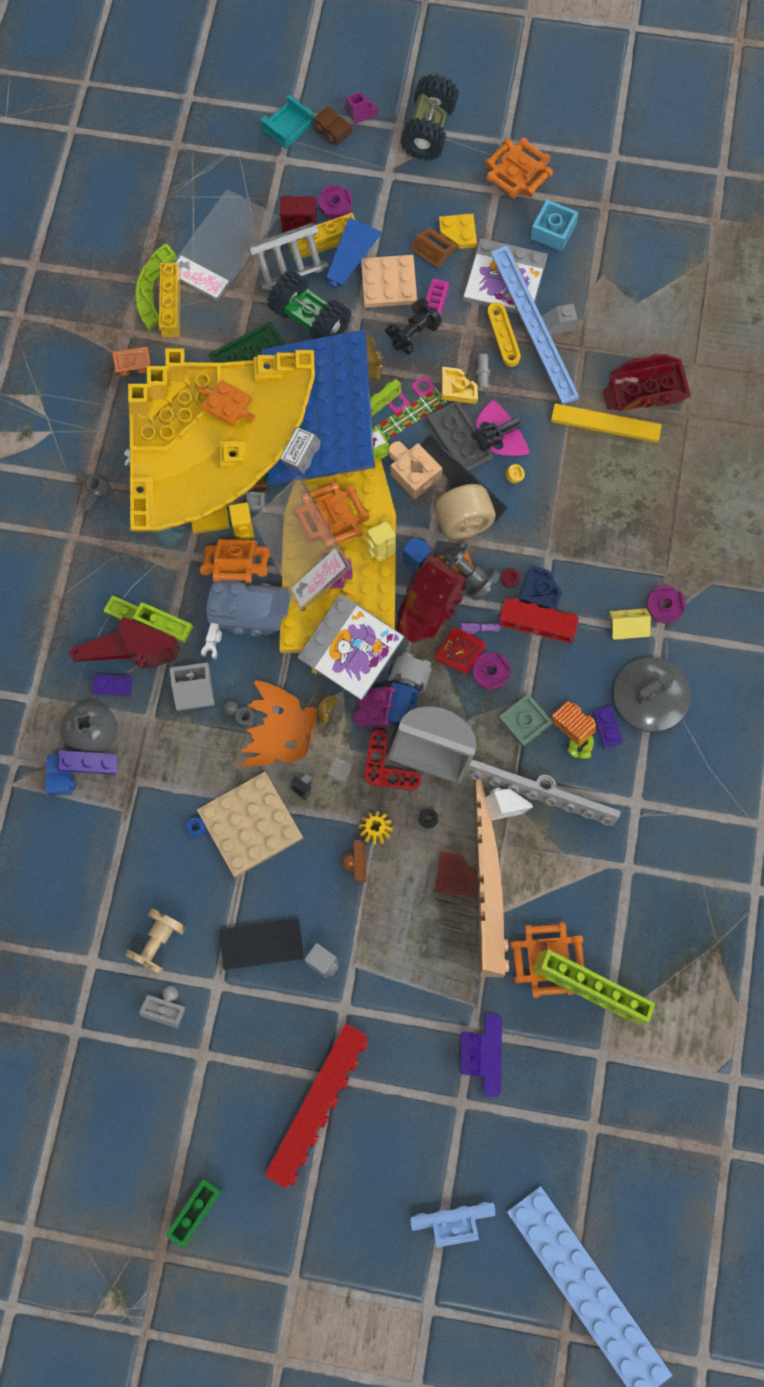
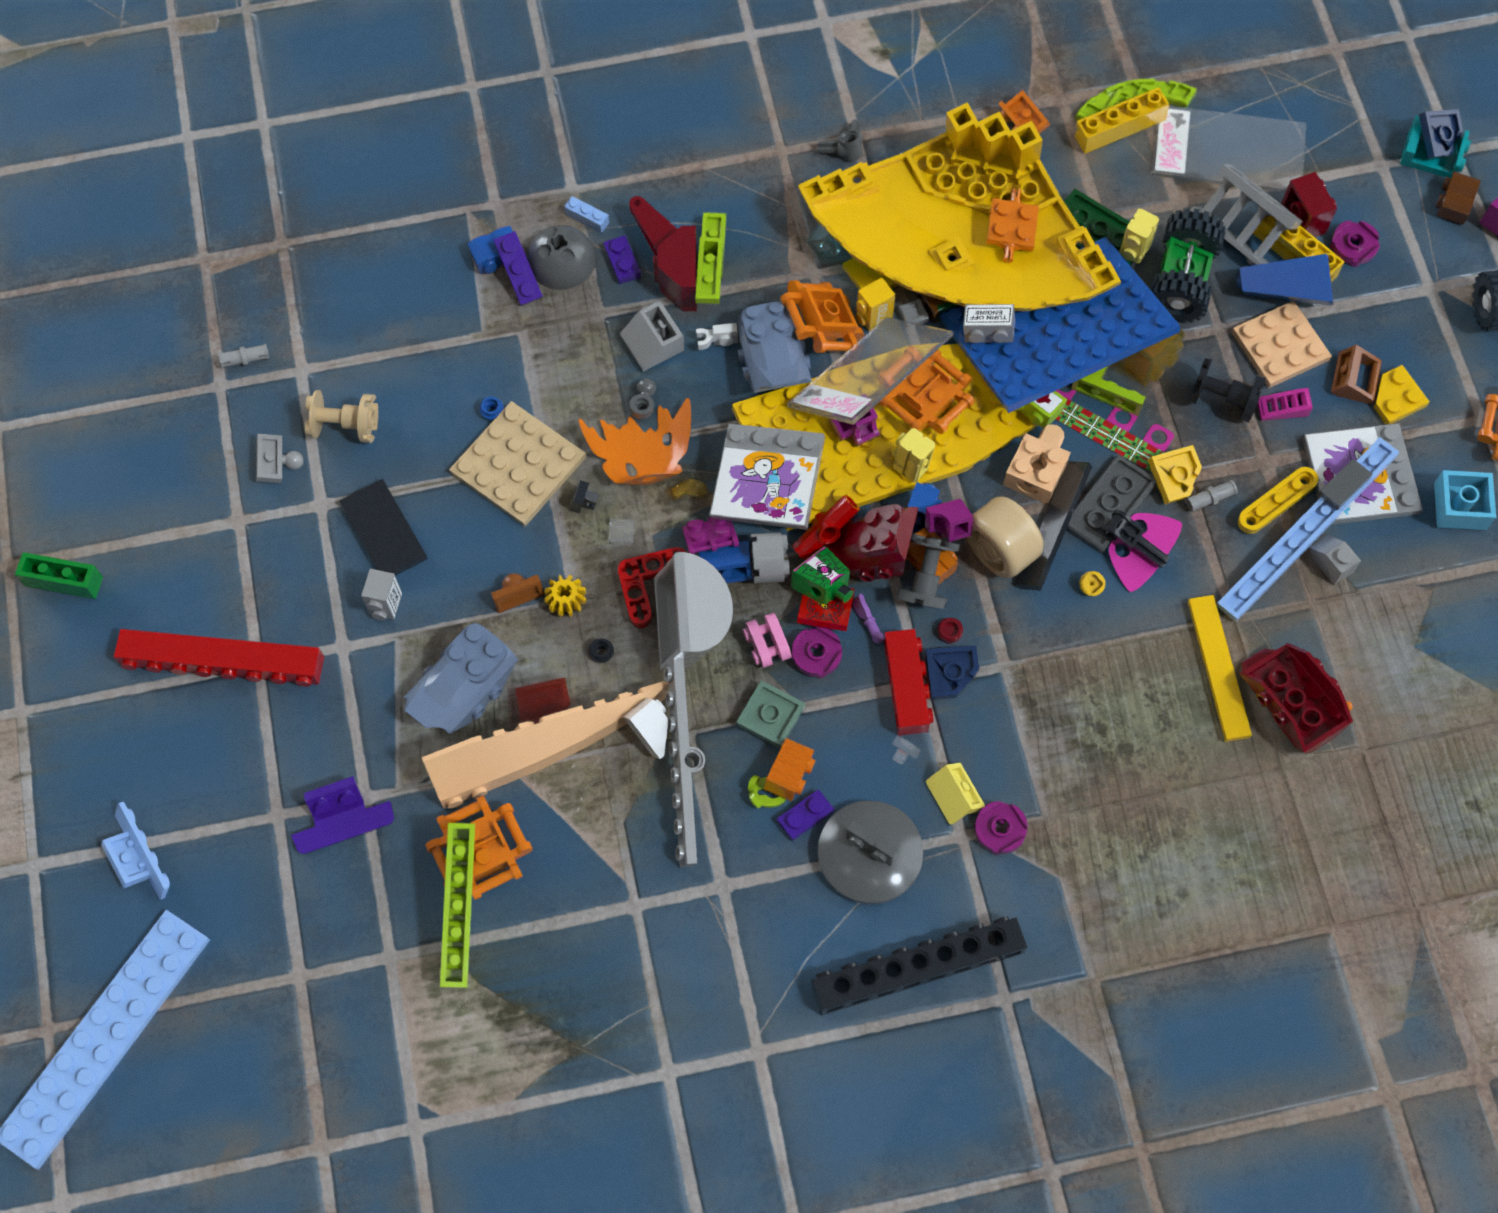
camera: 65 degrees right, 5 degrees down
none -> light grey pin [218,344,270,368]
none -> sand blue slope [404,623,518,734]
none -> light blue piece [564,196,609,233]
none -> bright pink brick [742,612,792,668]
none -> green torso [791,546,853,604]
none -> red piece [792,495,860,560]
none -> black brick [812,916,1028,1016]
none -> clear tile [892,735,922,765]
none -> magenta brick [925,498,973,542]
none -> light yellow brick [1119,209,1159,263]
none -> dark grey tile [1319,459,1372,510]
none -> dark blue plate [1419,109,1463,159]

